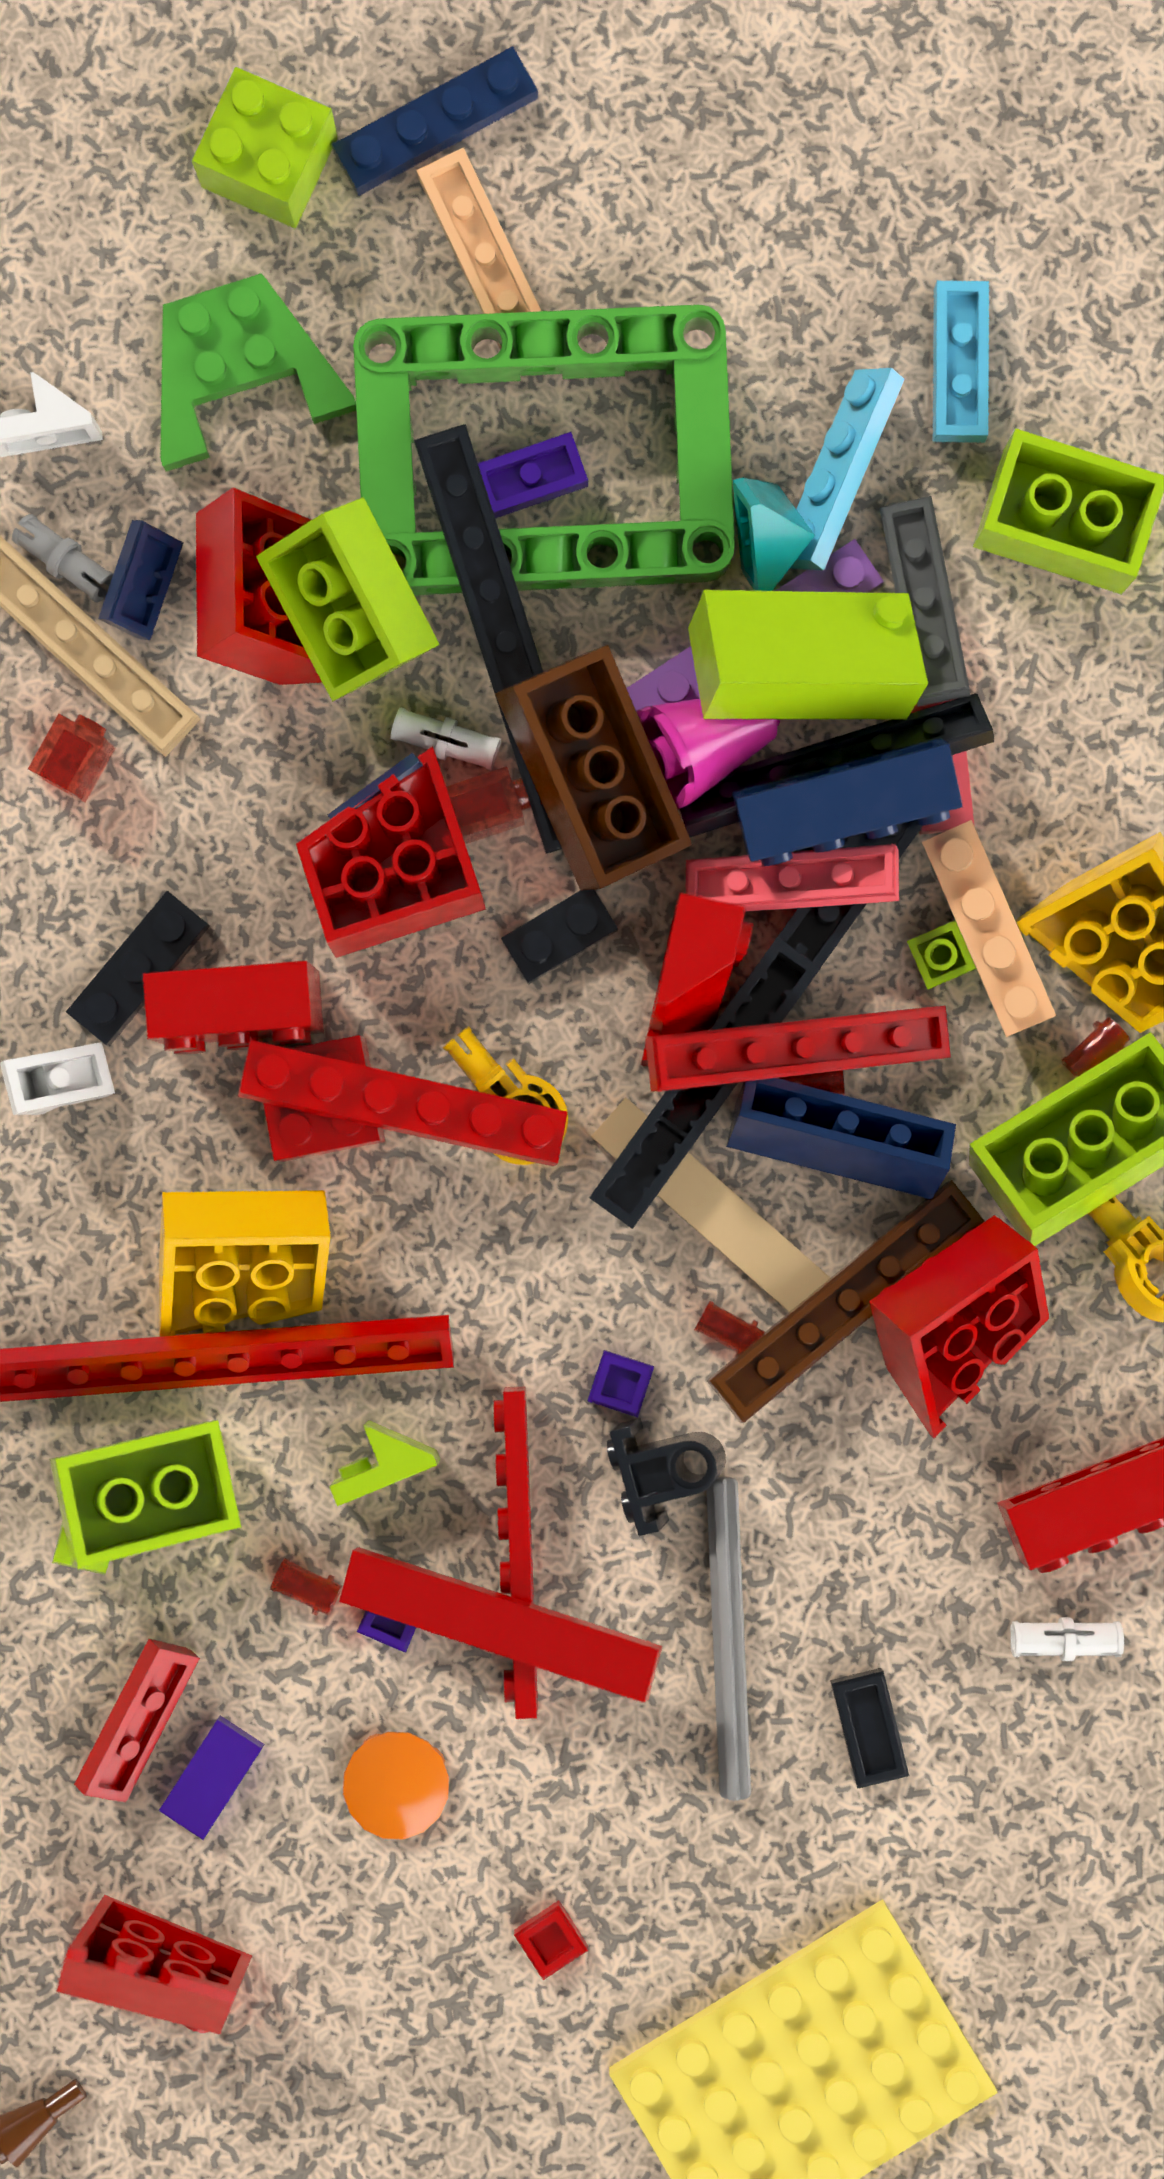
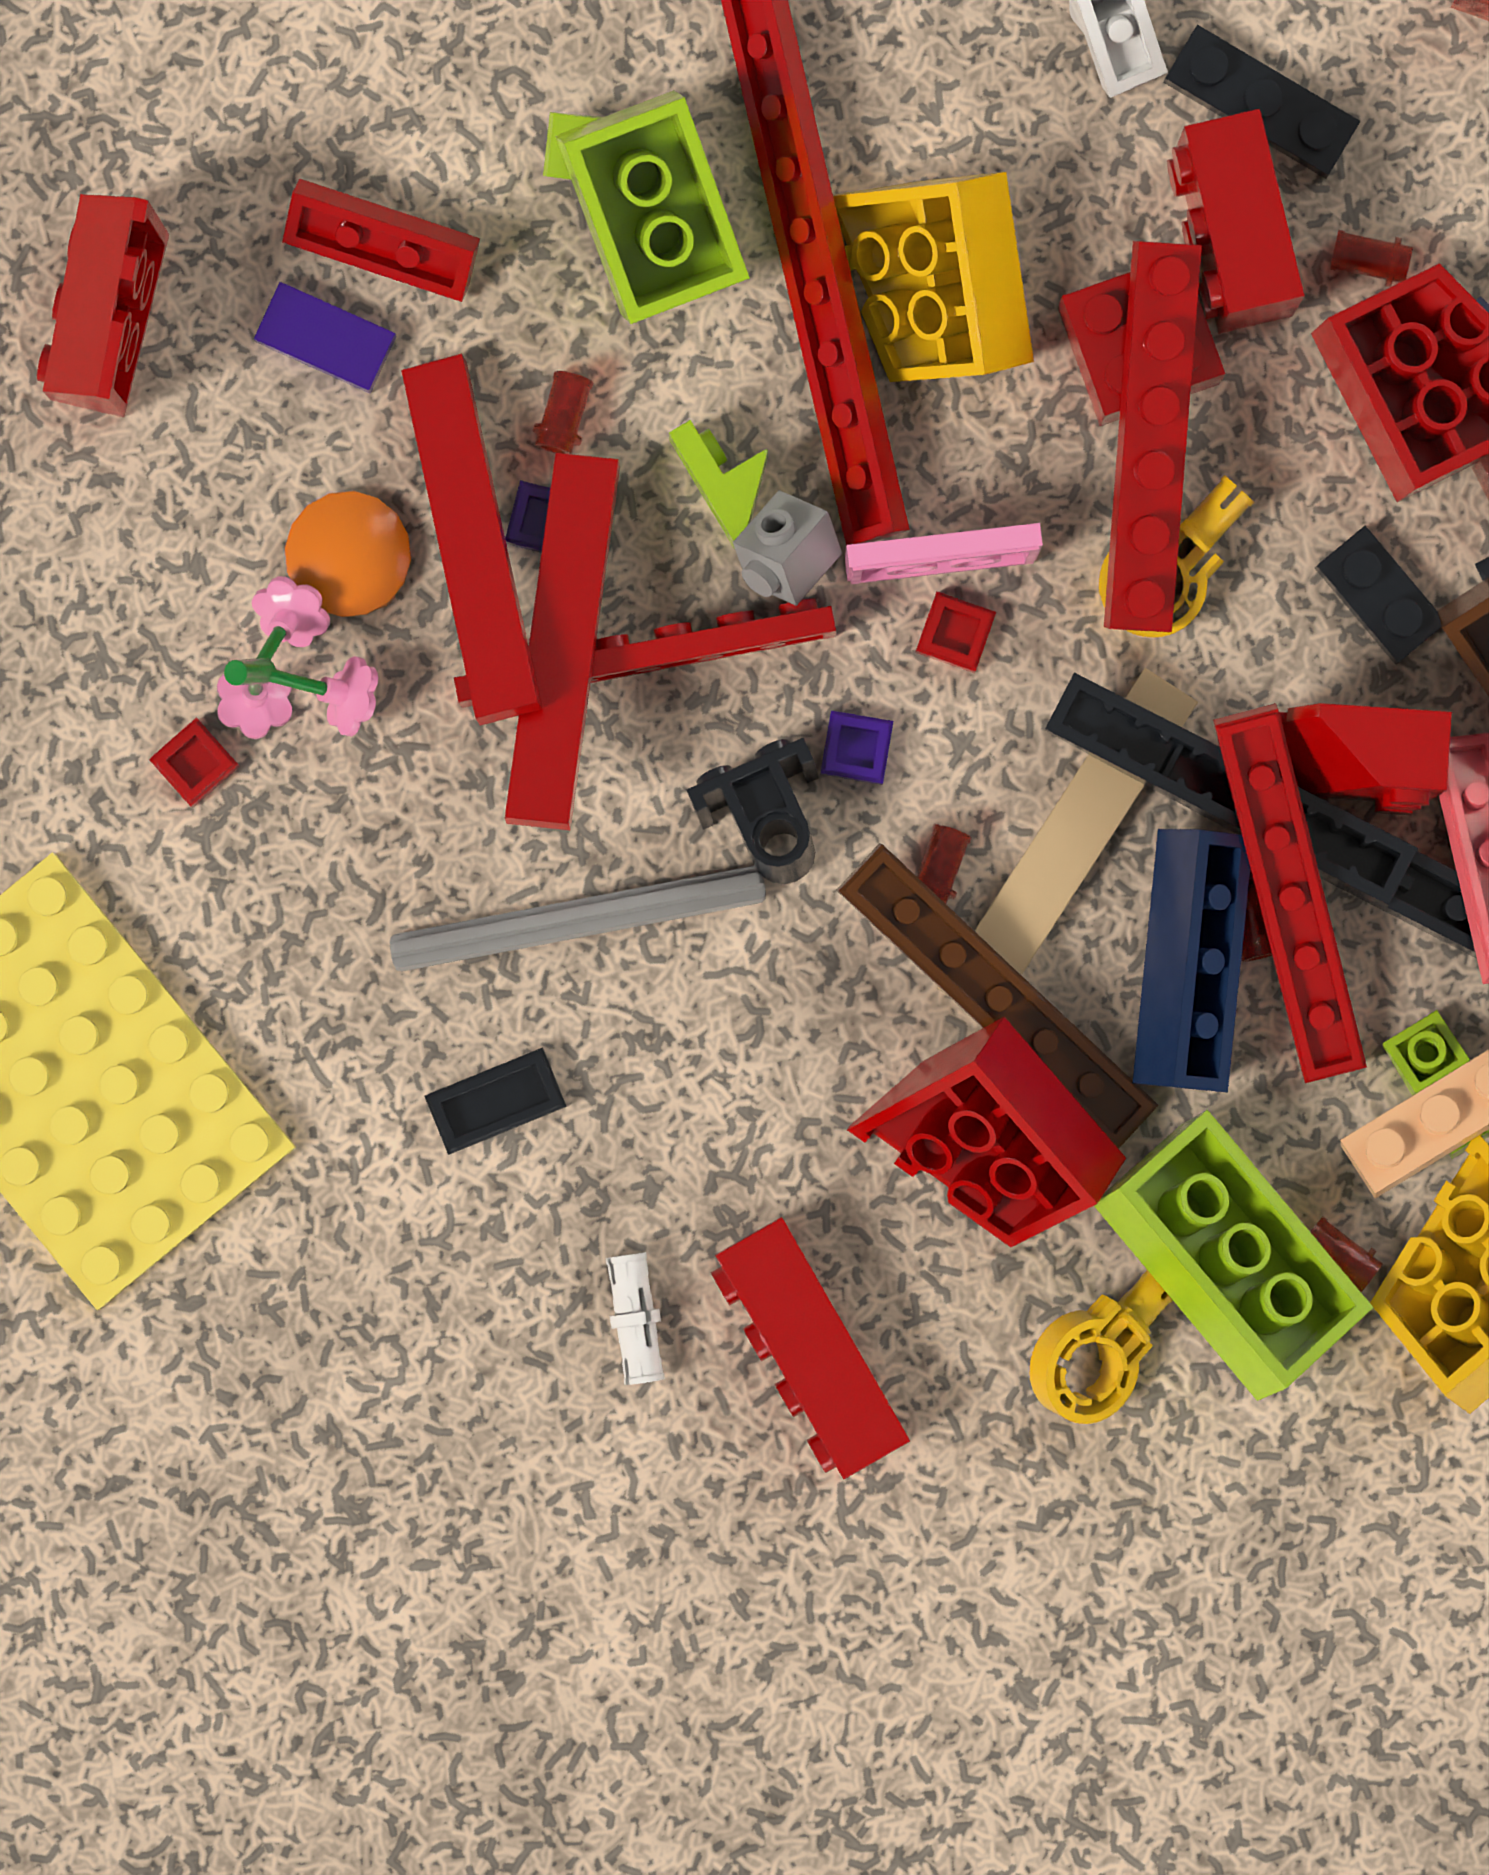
camera: 85 degrees right, 0 degrees up
none -> bright pink plant [217,576,378,739]
none -> red tile [401,353,542,726]
none -> light grey brick [733,490,842,606]
none -> bright pink tile [845,523,1043,584]
none -> red tile [915,591,997,673]
none -> clear red pin [1330,230,1413,287]

